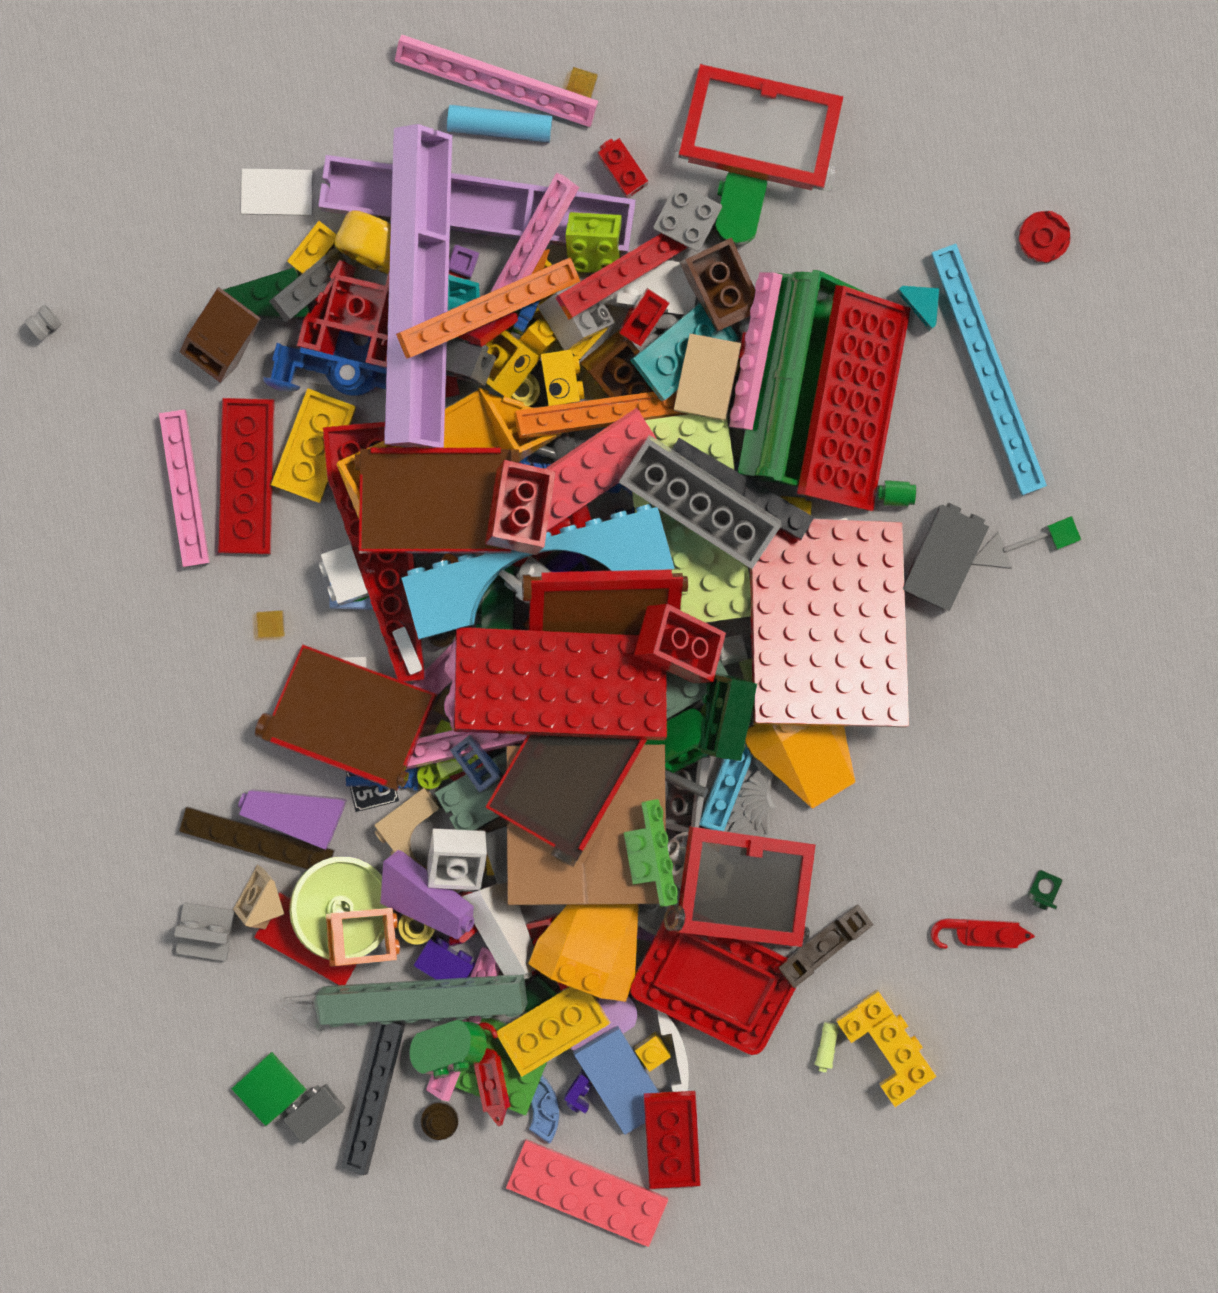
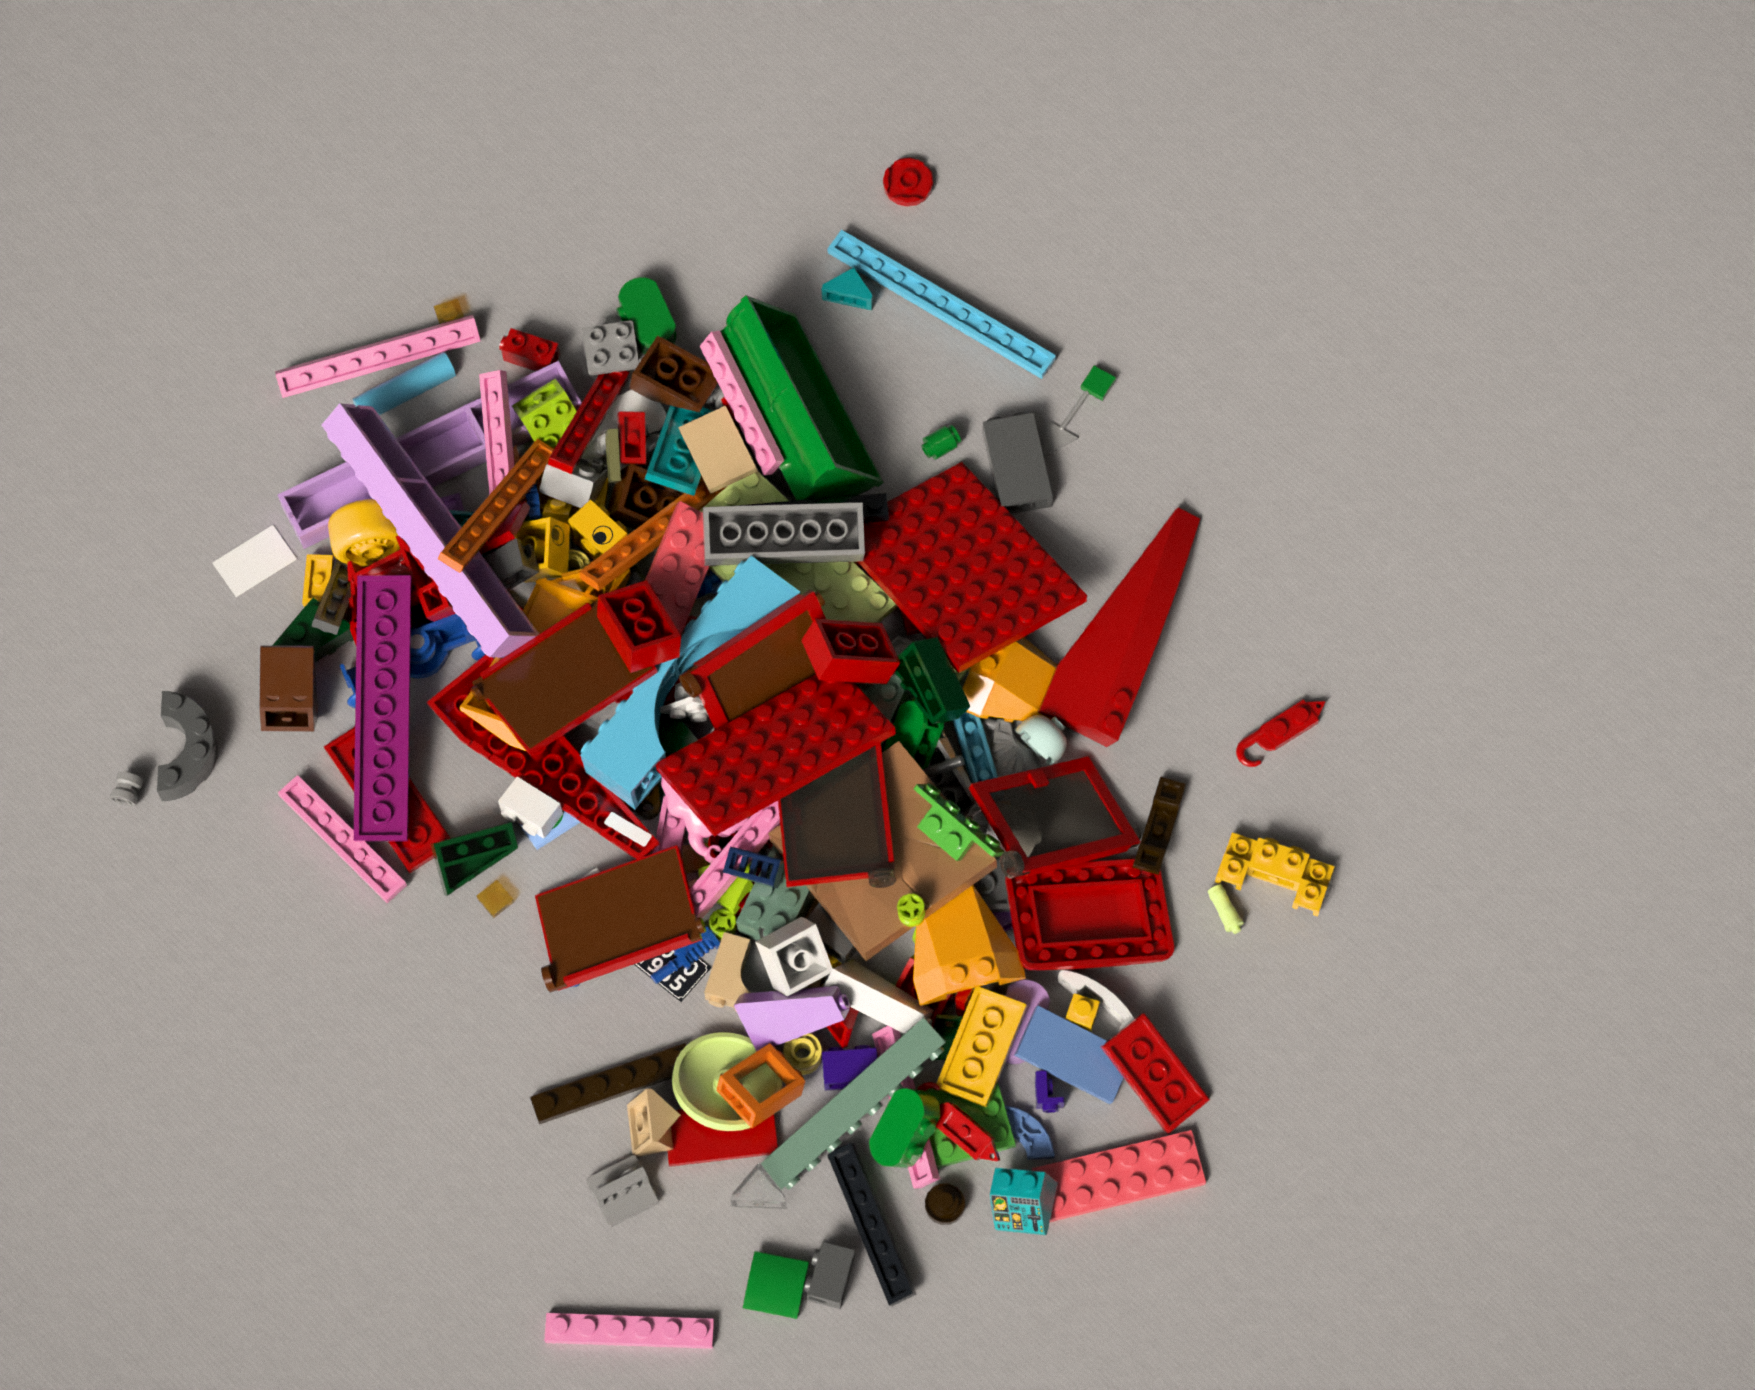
camera: 30 degrees left, 20 degrees down
medium lavender slope [238,789,347,850] -> none
yellow plate [271,388,357,504] -> none
door [674,64,844,193] -> none
red plate [797,285,911,511] -> none
dark green bracket [1027,870,1062,911] -> none
none -> dark grey brick [157,691,218,802]
none -> magenta plate [354,575,412,842]
none -> dark green wedge [431,822,518,896]
none -> bright pink plate [545,1313,714,1349]
none -> olive tile [605,428,621,483]
none -> lime wheel [897,894,925,927]
none -> teal slope [990,1168,1058,1236]
none -> light aqua cylinder [1015,715,1067,765]
none -> red wedge [1038,507,1200,747]

